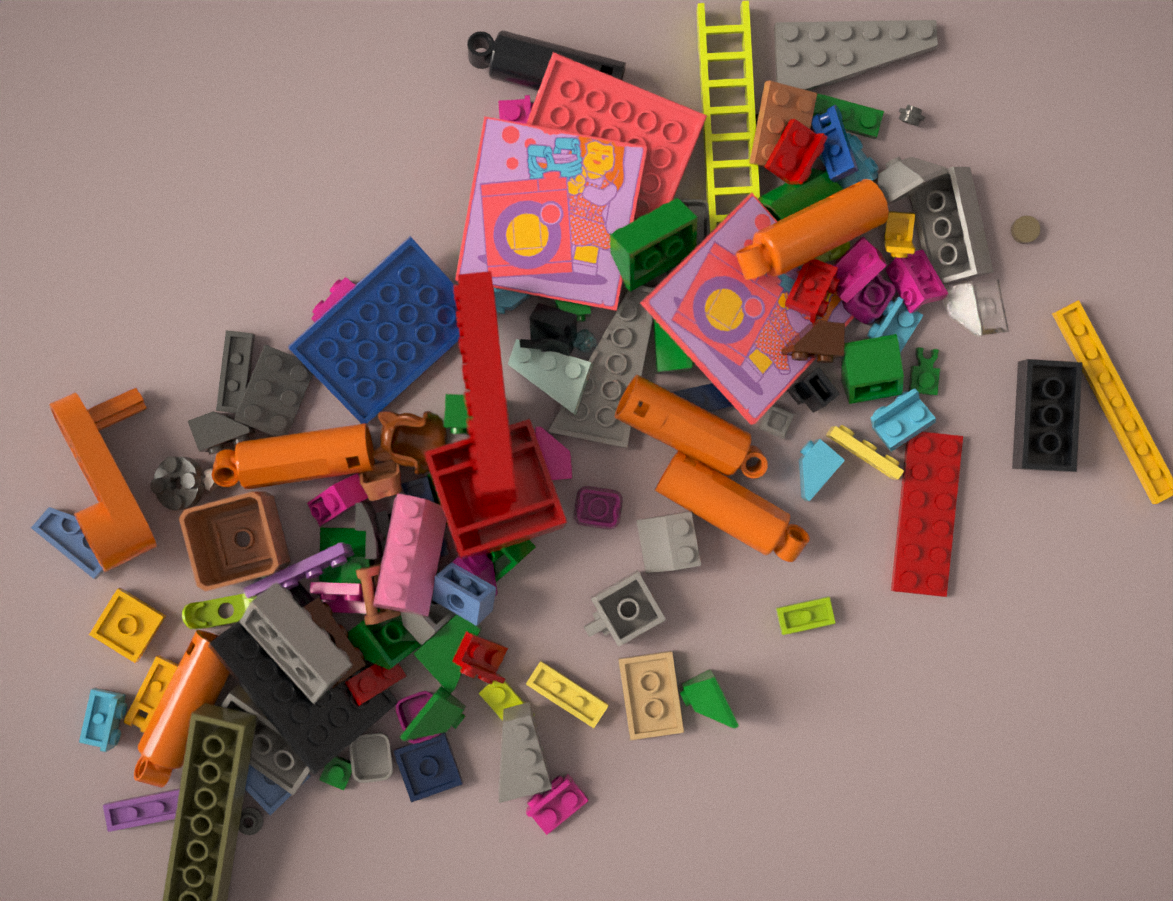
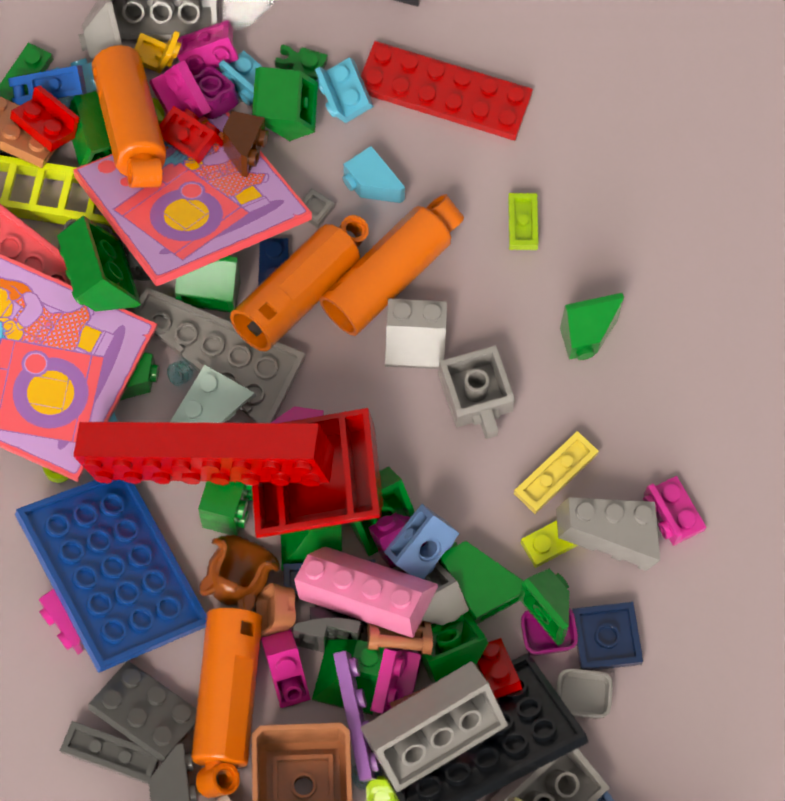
camera: 80 degrees left, 20 degrees down
green plate [319,756,352,791] -> none
red bracket [452,631,508,684] -> none
black piece [519,302,577,356] -> none
magenta piece [574,486,623,530] -> none
tan plate [618,650,684,740] -> none
black piece [787,367,840,413] -> none
light yellow plate [825,425,904,480] -> none
dark grey plate [899,104,925,127] -> none

